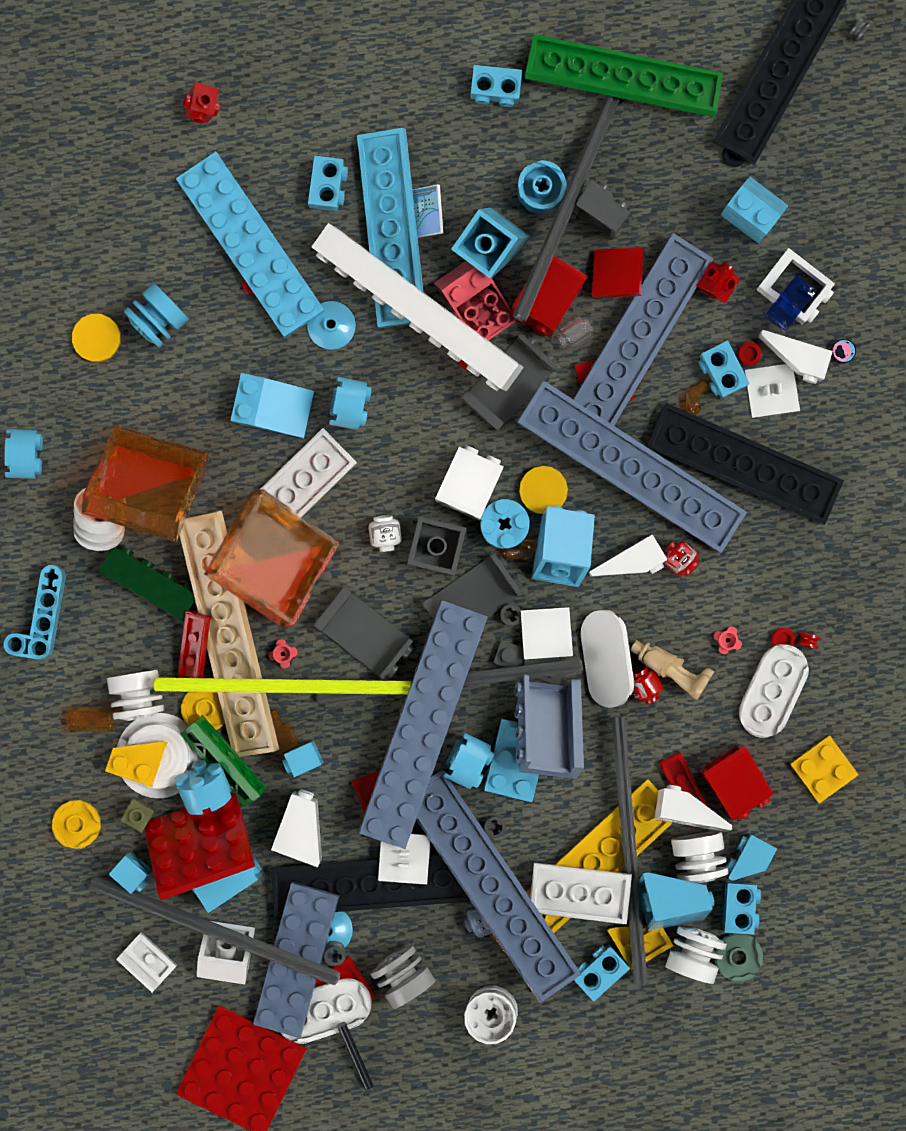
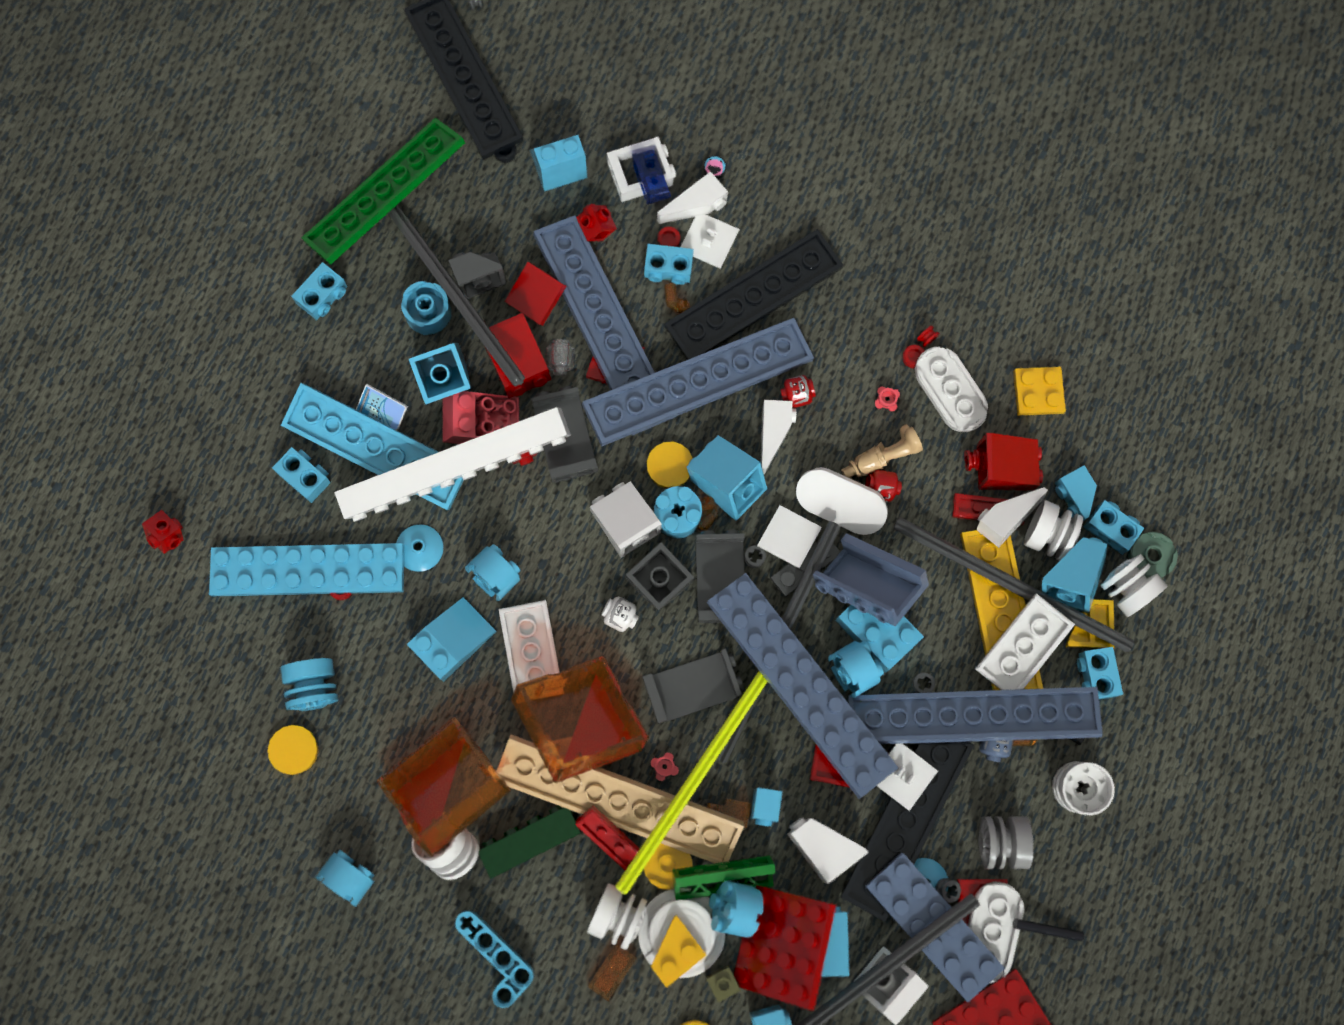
camera: 55 degrees left, 10 degrees down
none -> red bush [964,449,981,471]

